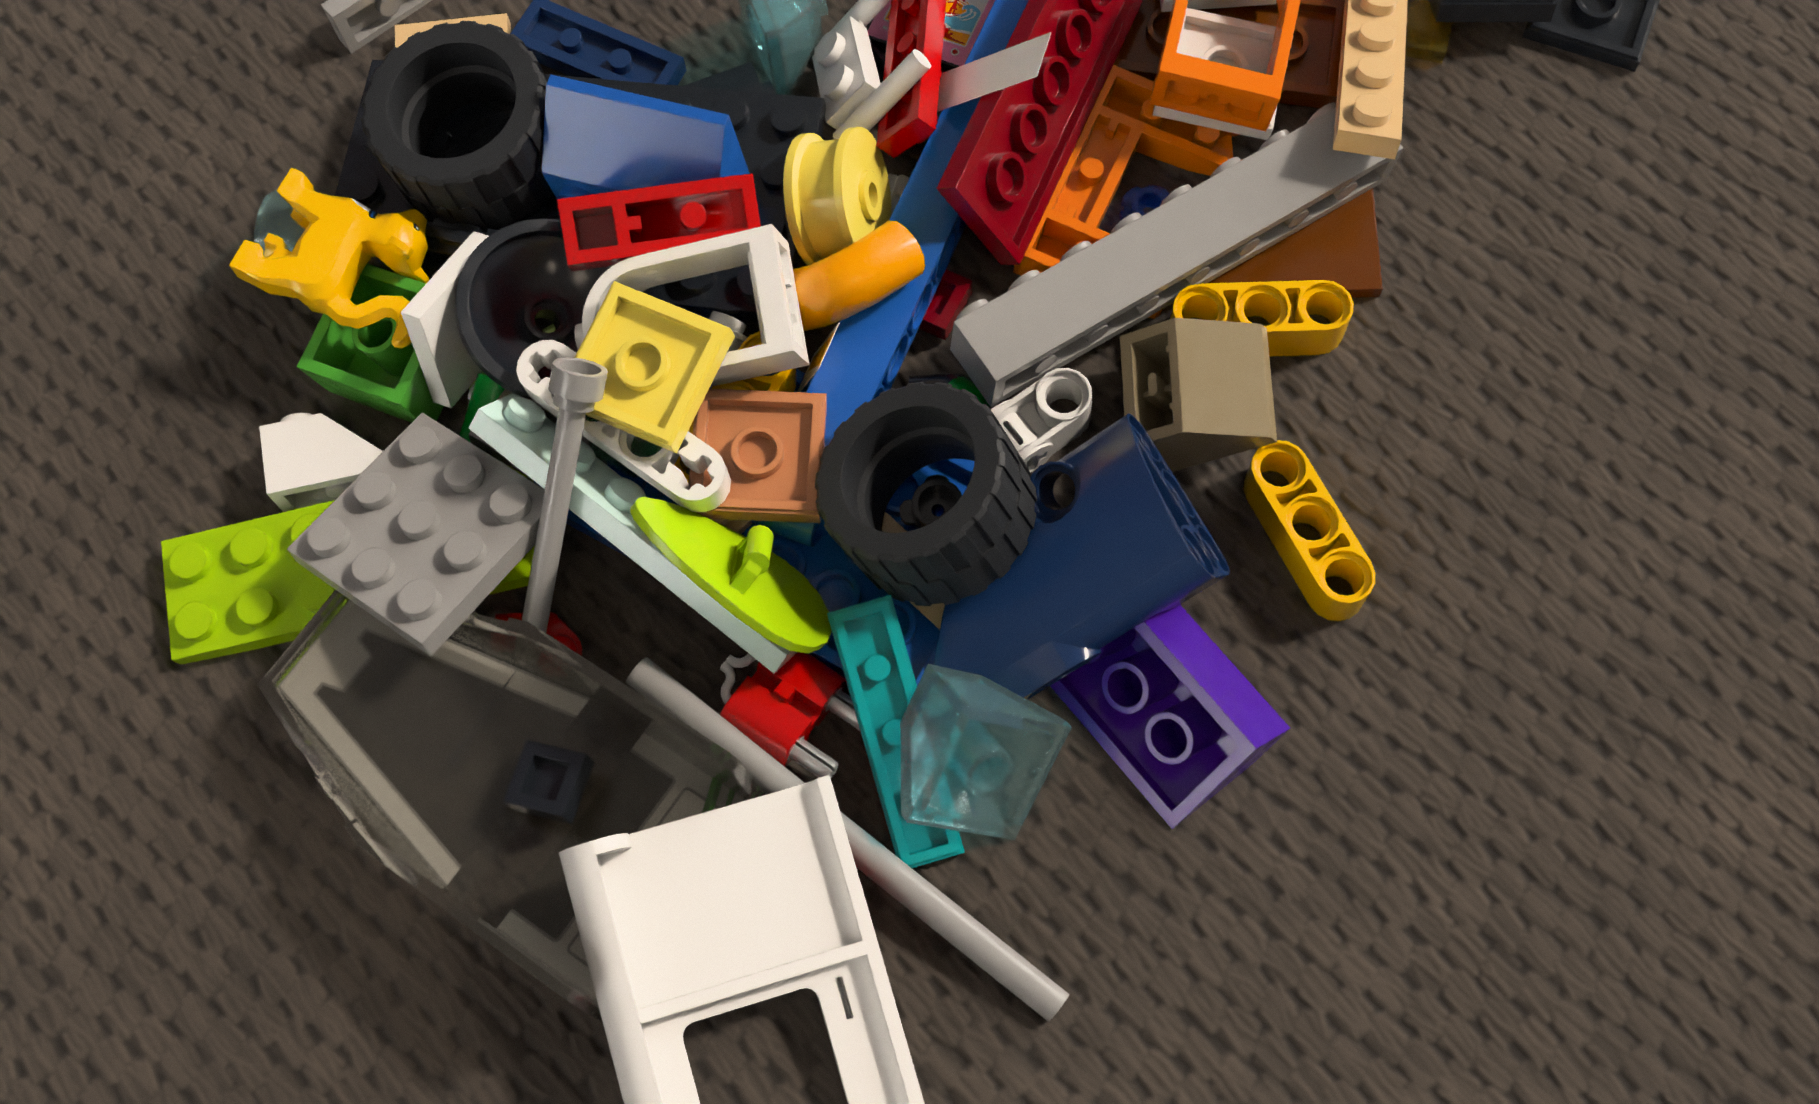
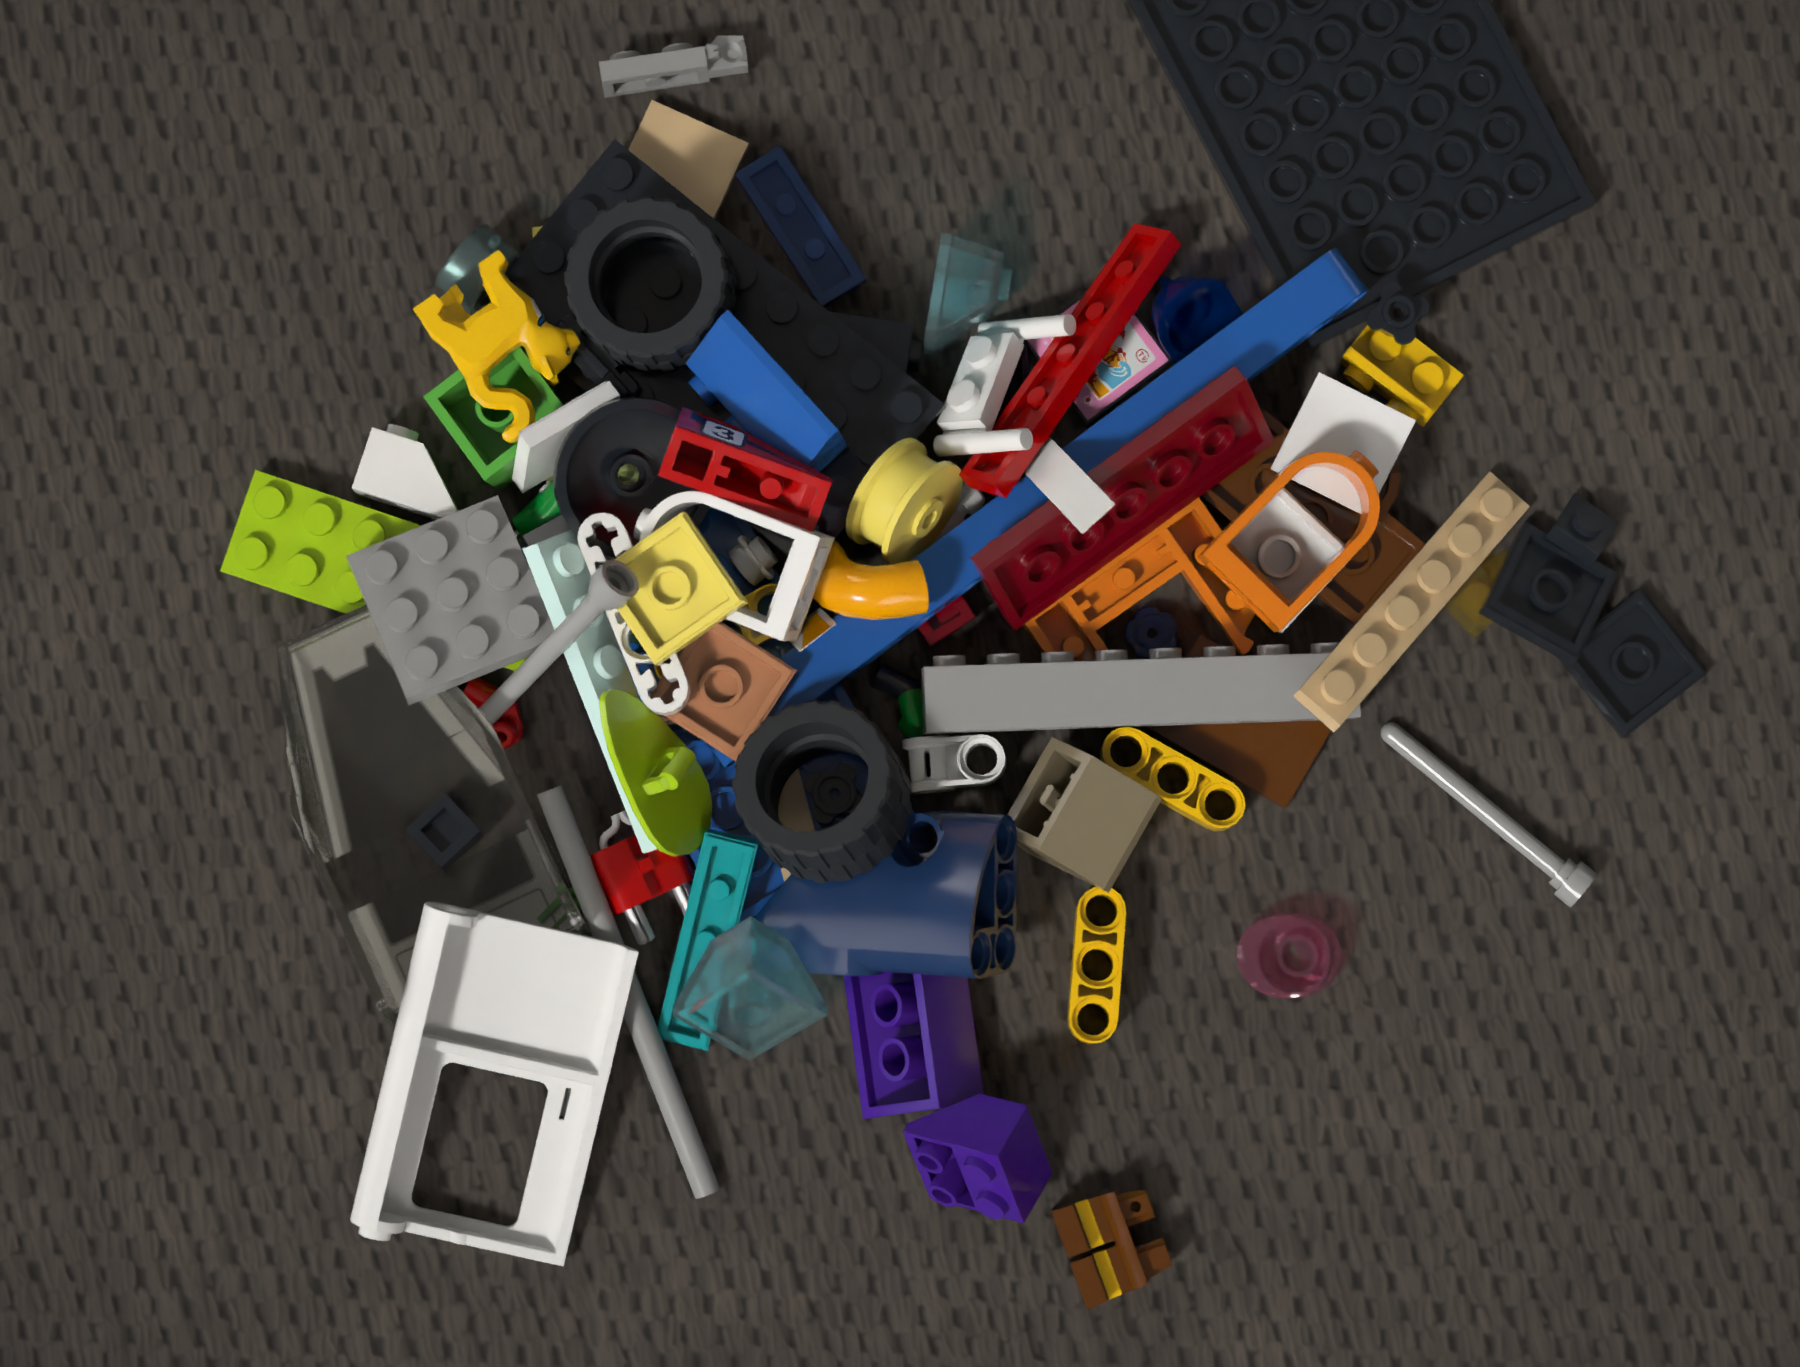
camera: 25 degrees right, 15 degrees up
none -> dark purple slope [903,1094,1053,1223]
none -> reddish brown hips [1050,1190,1172,1310]
none -> clear pink hat [1237,913,1342,999]
none -> light grey piece [1381,722,1598,908]

